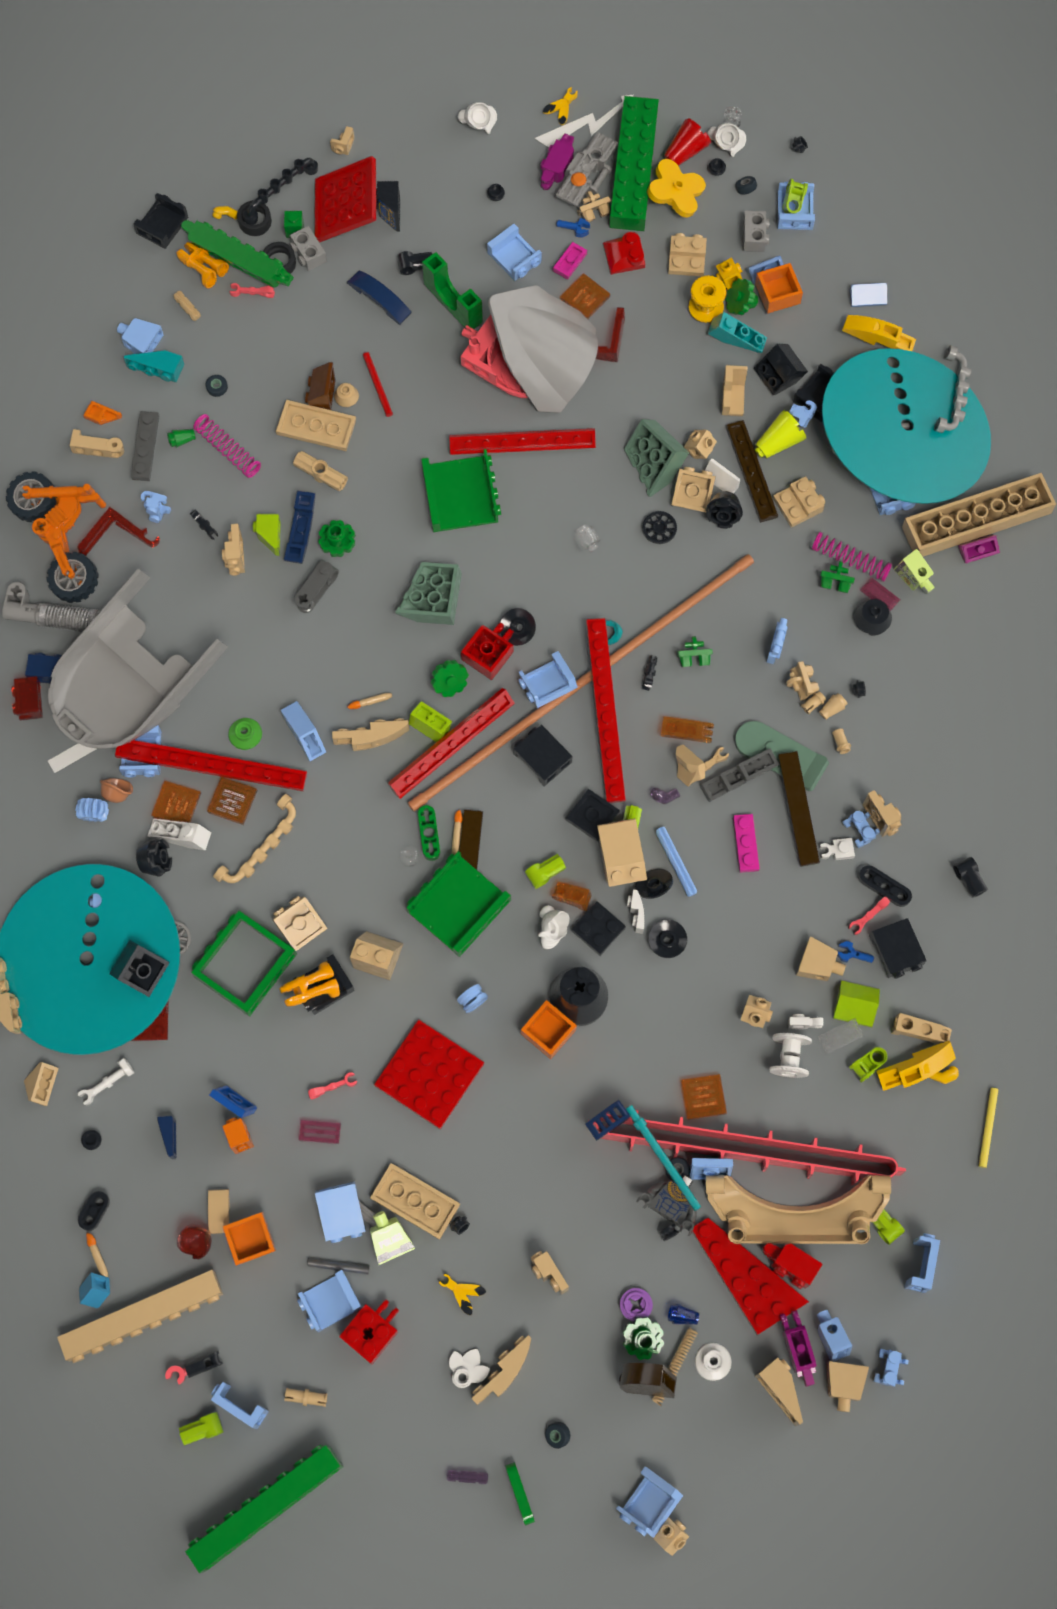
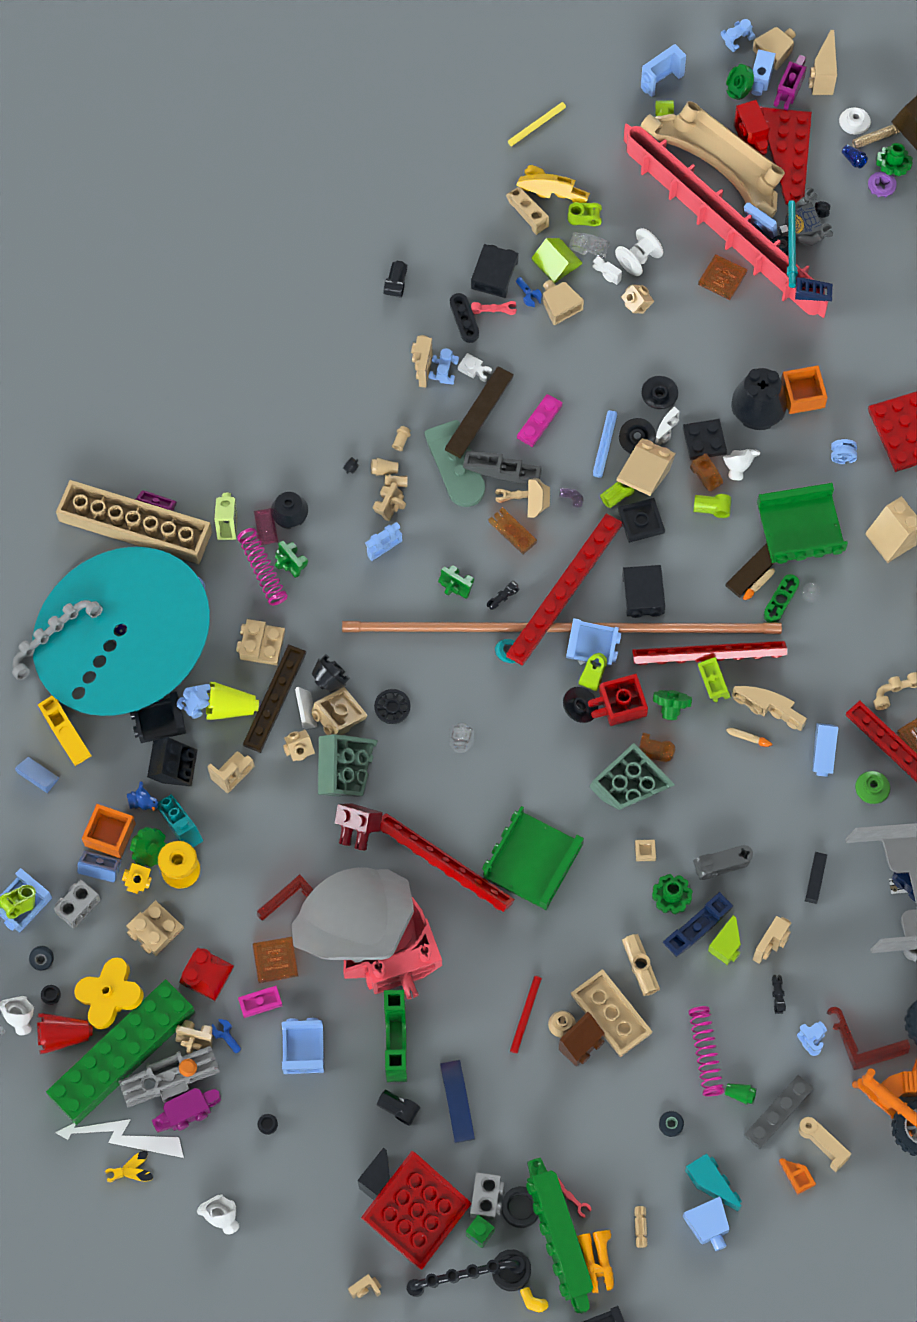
camera: 140 degrees left, 5 degrees down
none -> blue animal [127,781,159,811]
none -> dark red brick [335,803,383,851]
none -> lime piece [579,653,607,692]
none -> tan tile [635,840,656,861]
none -> clear orange leg [639,733,675,762]
none -> green plate [726,64,754,100]
none -> black piece [805,852,828,904]

